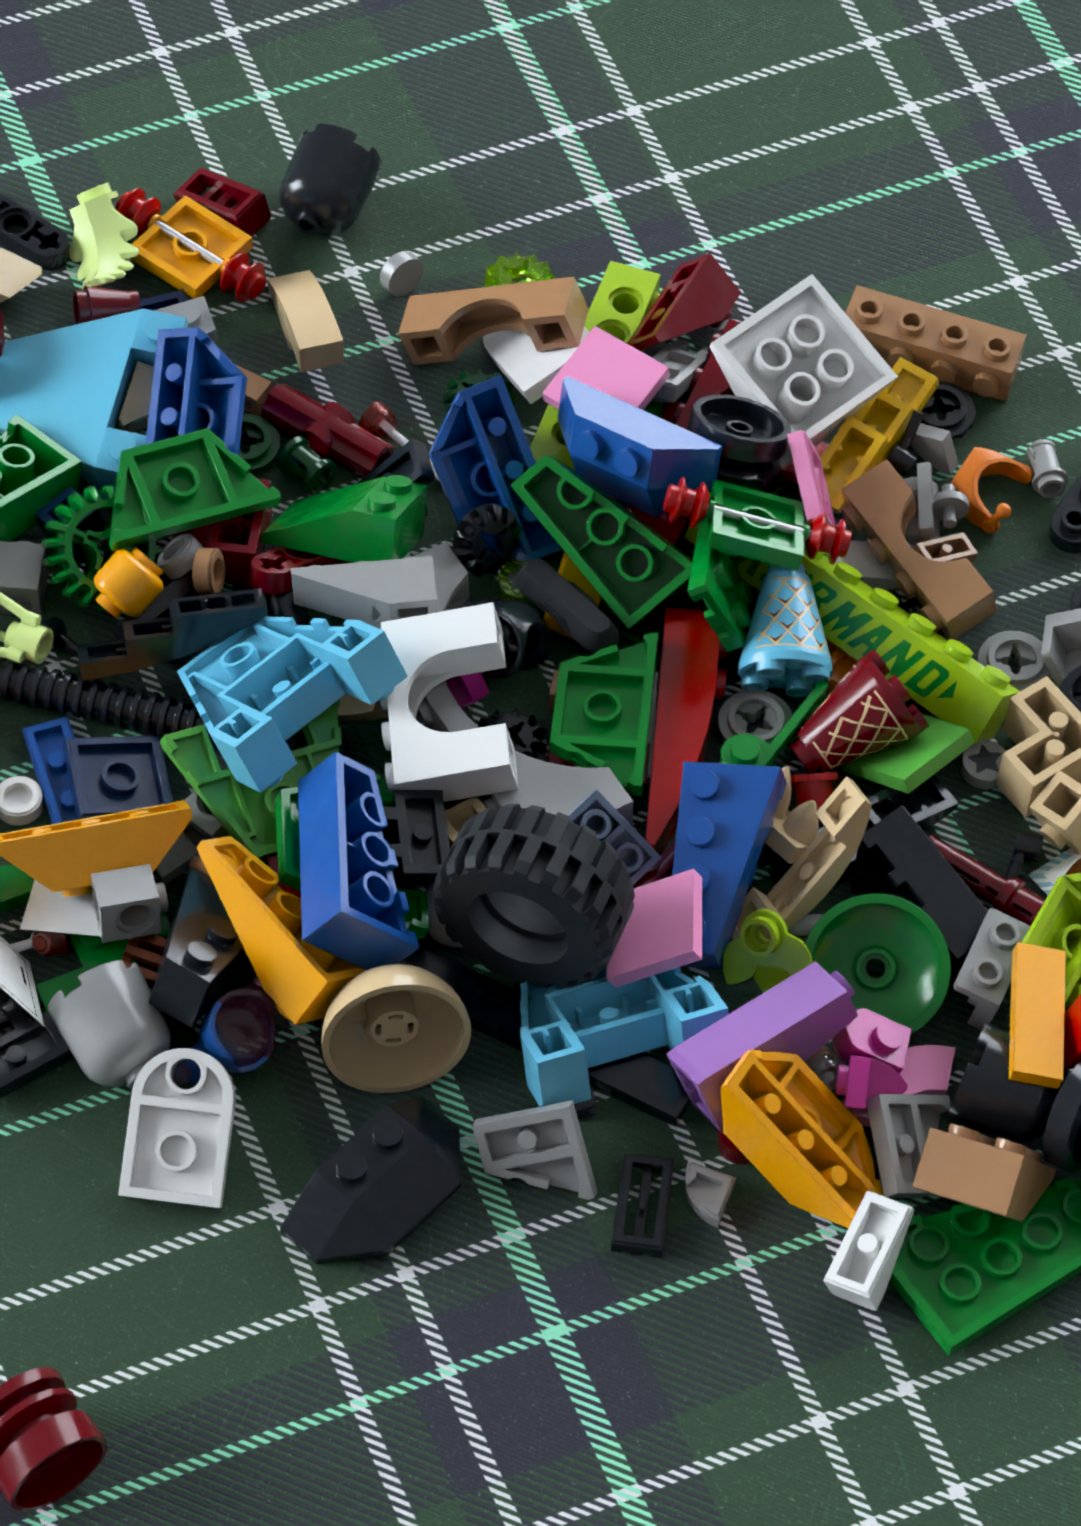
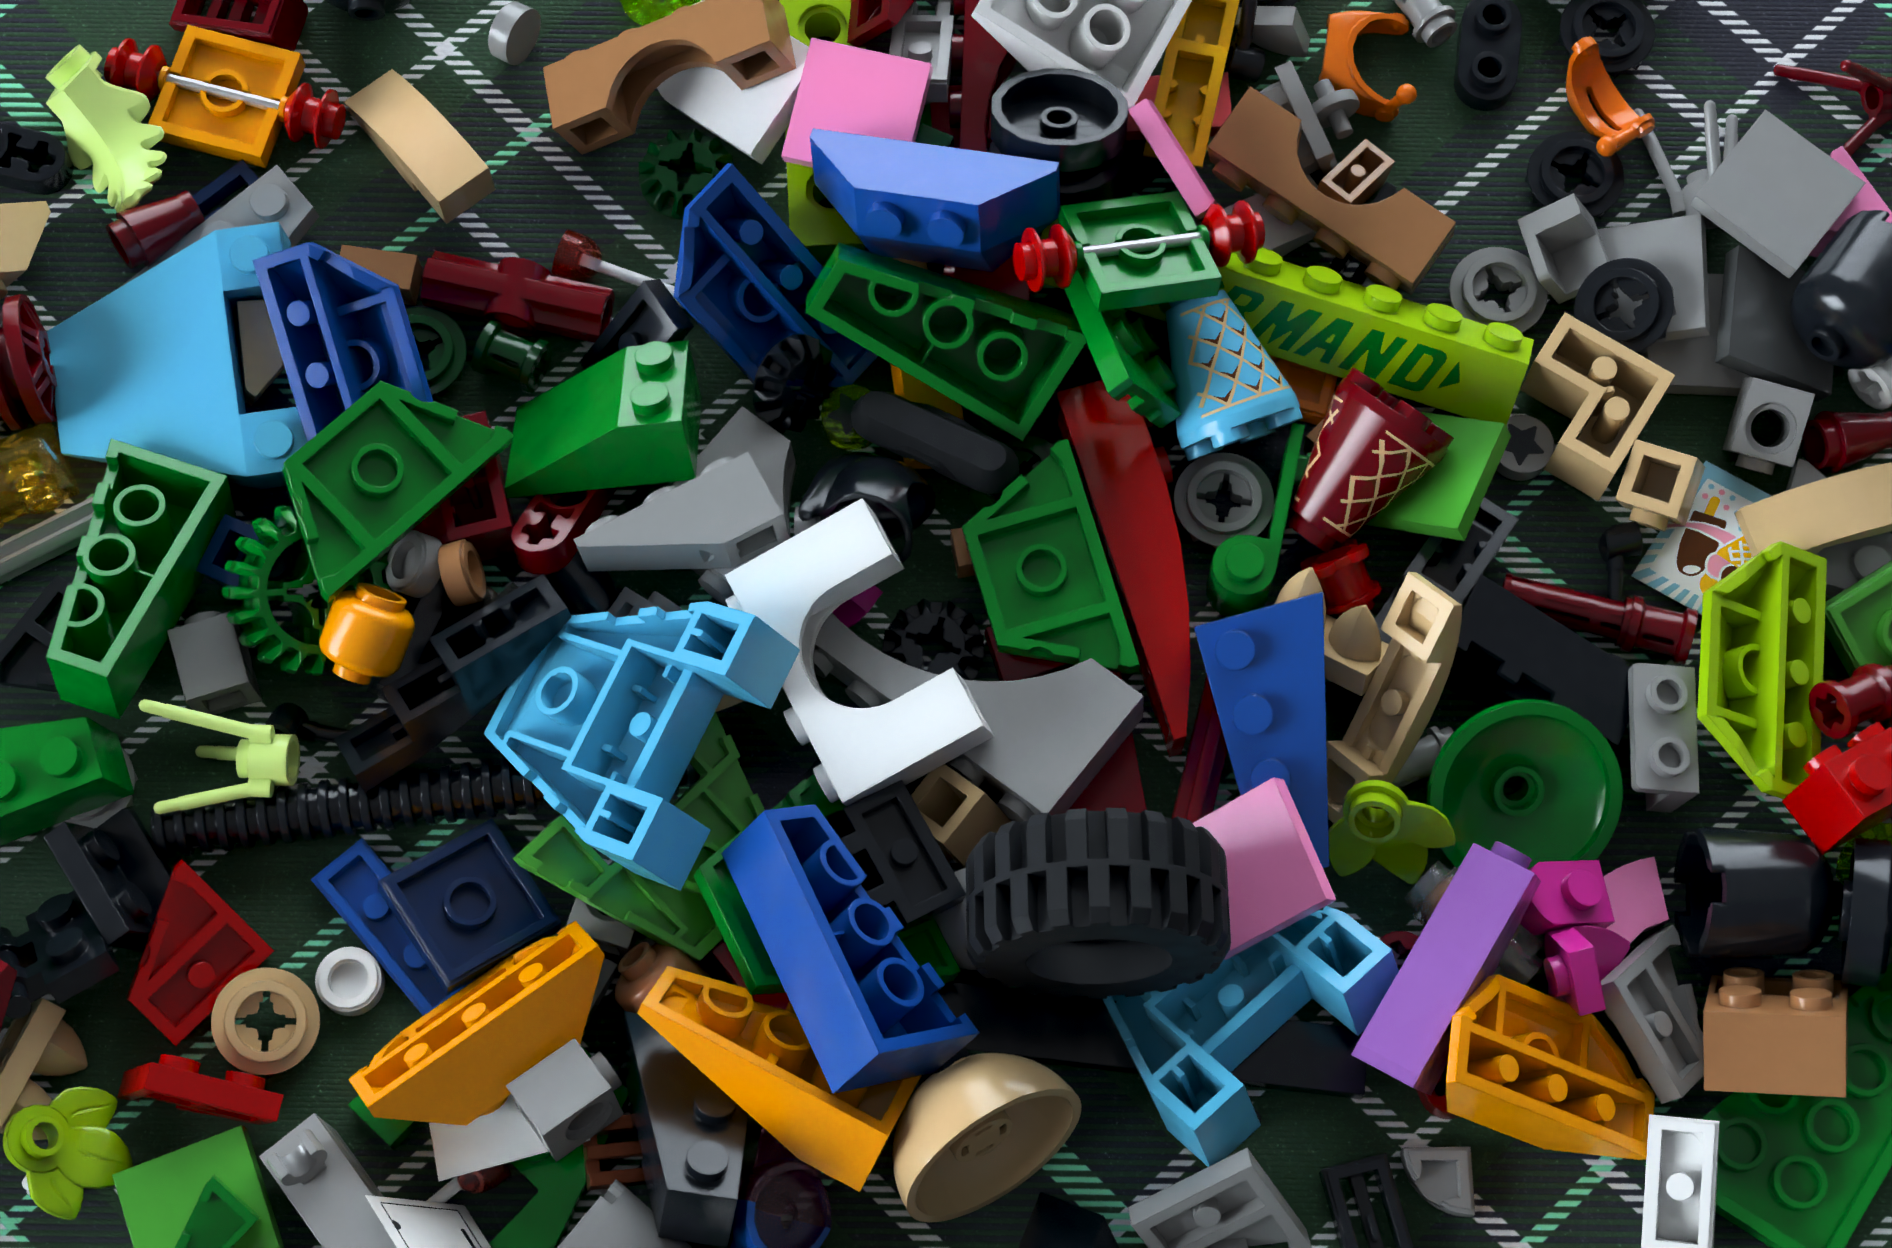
camera: 20 degrees left, 15 degrees up
sand blue slope [567,789,662,885] -> none
light orange tile [1008,942,1066,1089] -> none

